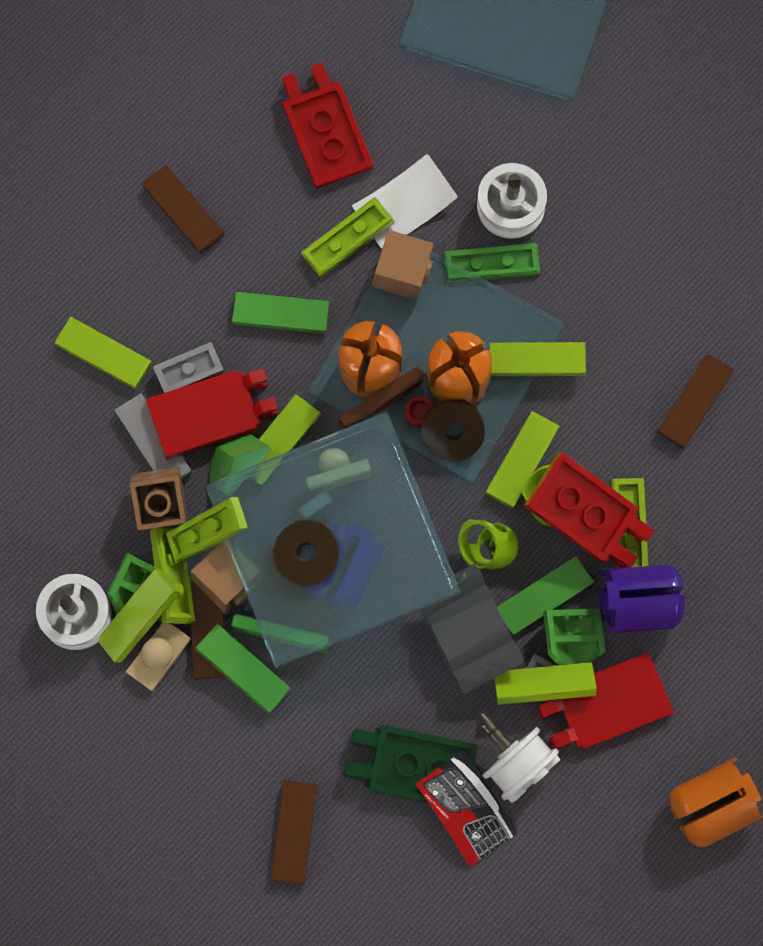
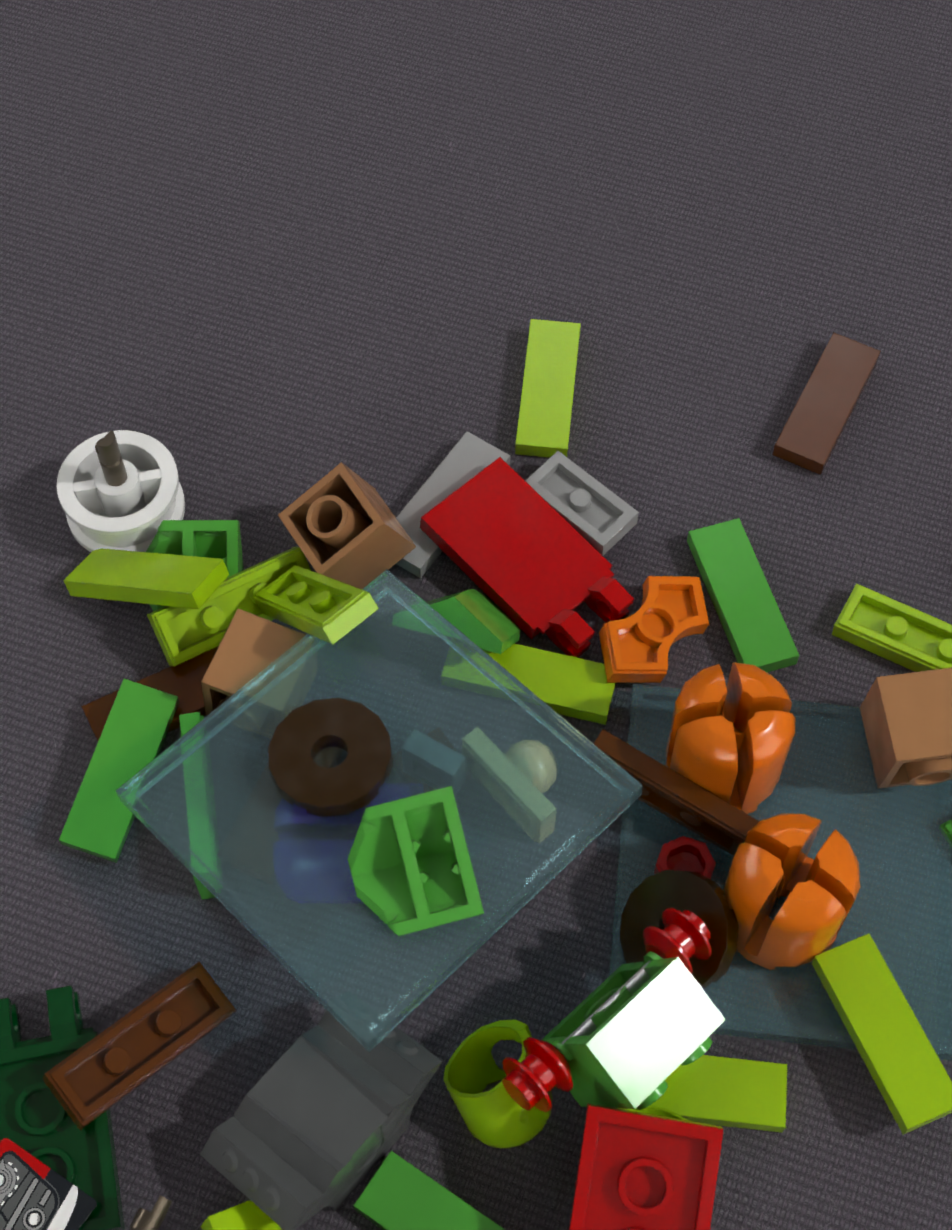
camera: 65 degrees right, 15 degrees down
tan tile [126,623,192,692] -> none
none -> reddish brown tile [42,961,237,1131]
none -> bright green slope [348,786,484,936]
none -> brick [502,908,726,1112]
none -> orange tile [599,576,709,683]

